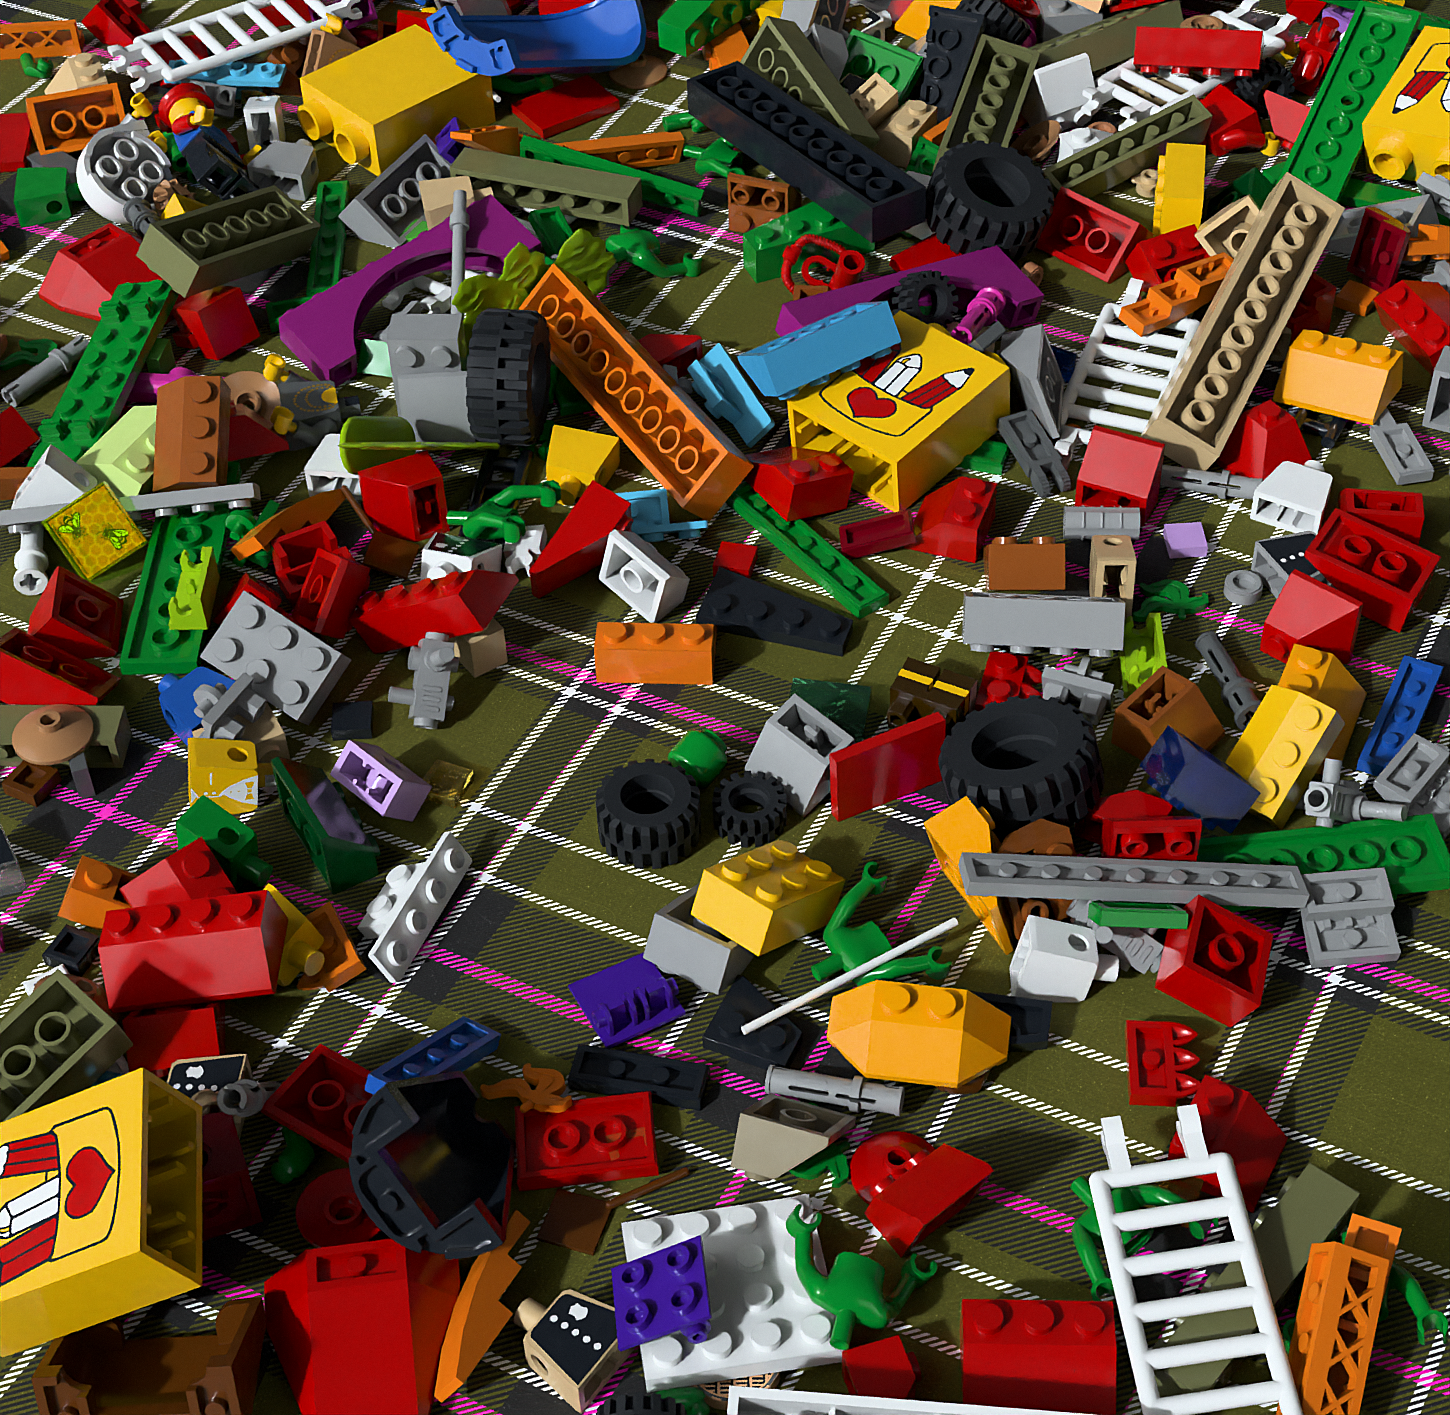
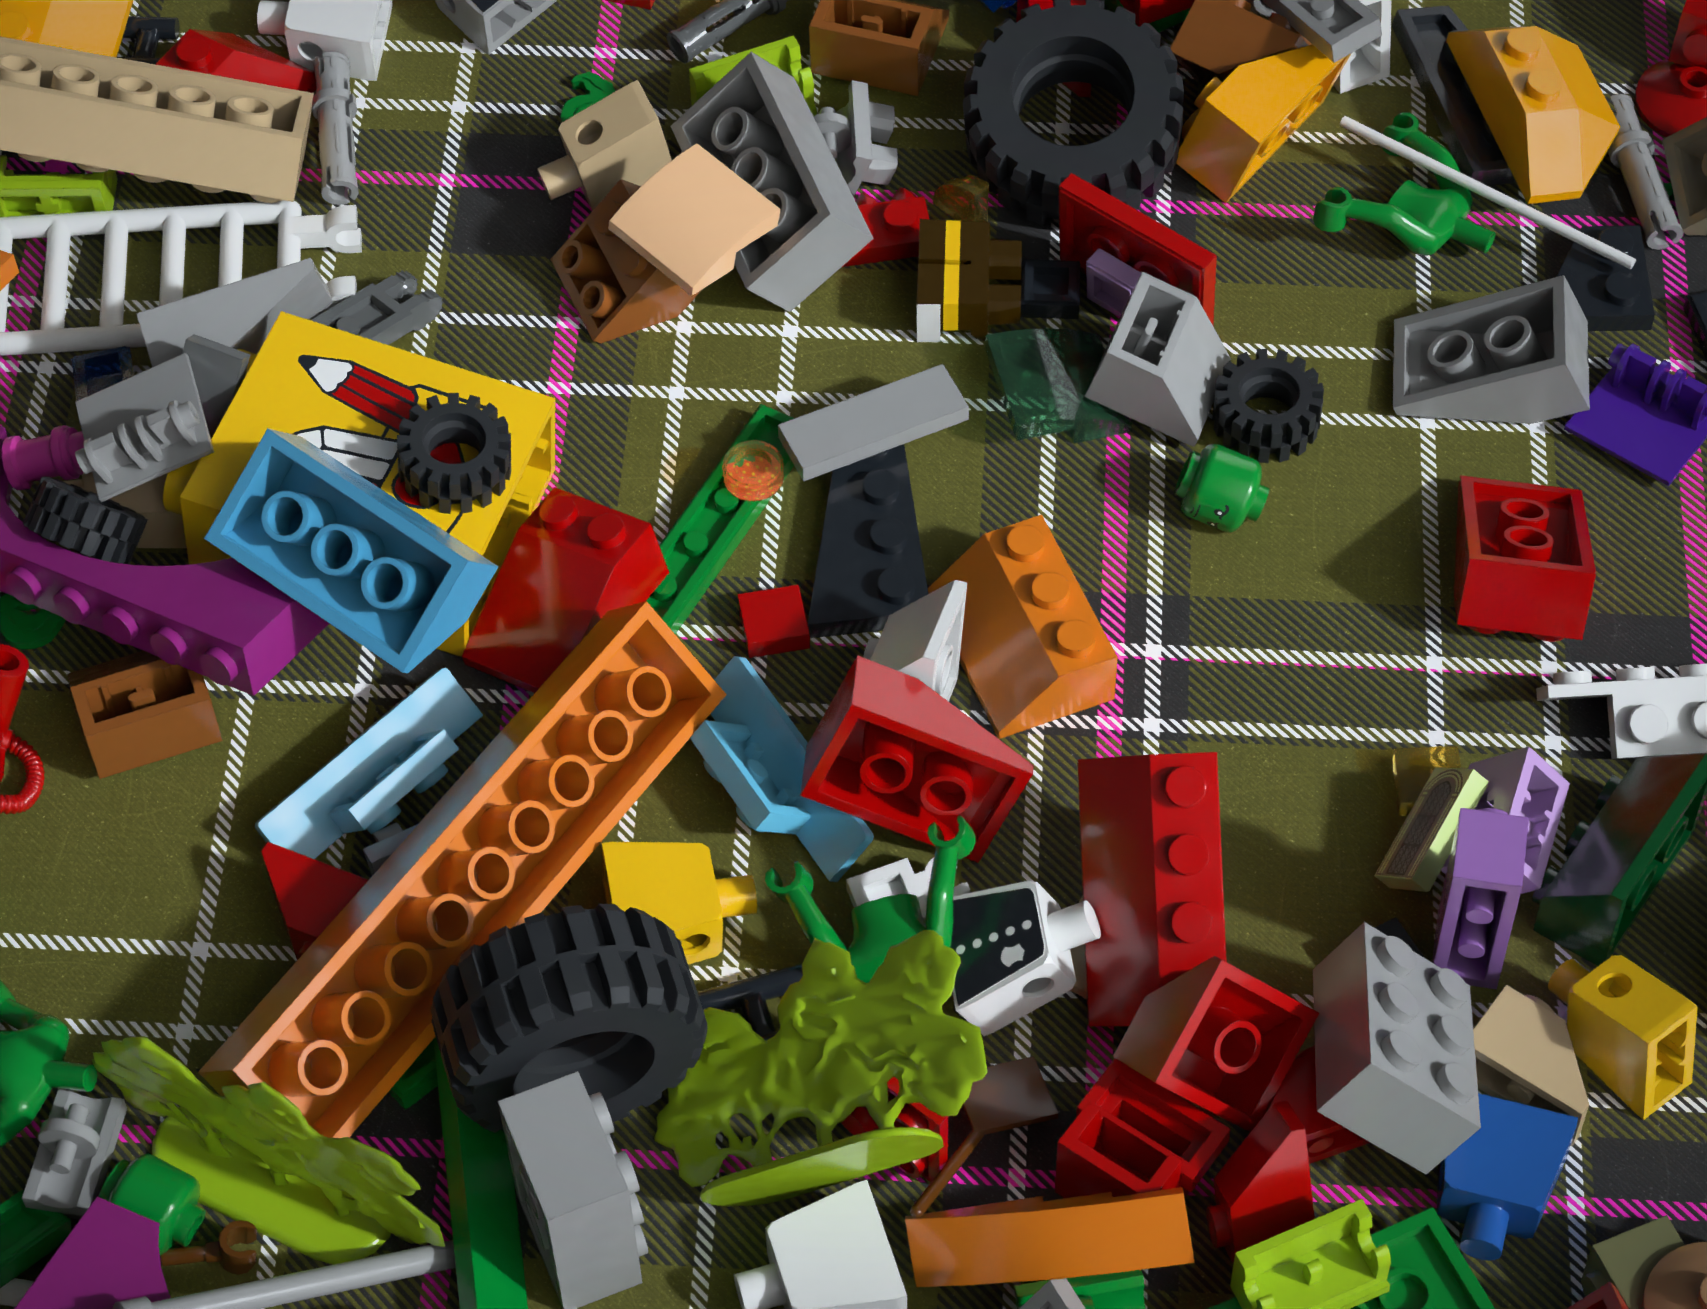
camera: 115 degrees left, 10 degrees up
light grey hips [193,672,267,740] -> none
light grey piece [388,632,459,729] -> none
light grey slope [398,371,476,442] -> none
black tyre [595,759,701,869] -> none
yellow brick [691,840,846,956] -> none
dark red tile [839,509,917,560] -> none
red slope [904,476,997,563] -> none
light grey axle [1063,505,1140,541] -> none
slope [1074,425,1165,527] -> none
lavender tile [1163,522,1208,559] -> none
light grey tile [1223,570,1263,605] -> none
none -> light grey hinge [75,353,214,502]
none -> black tyre [397,393,511,514]
none -> light nougat slope [608,143,781,296]
none -> clear yellow tile [722,440,784,501]
none -> light grey tile [778,364,969,482]
none -> tile [1374,767,1489,892]
none -> medium lavender brick [1432,808,1529,989]
none -> red slope [1454,475,1596,642]

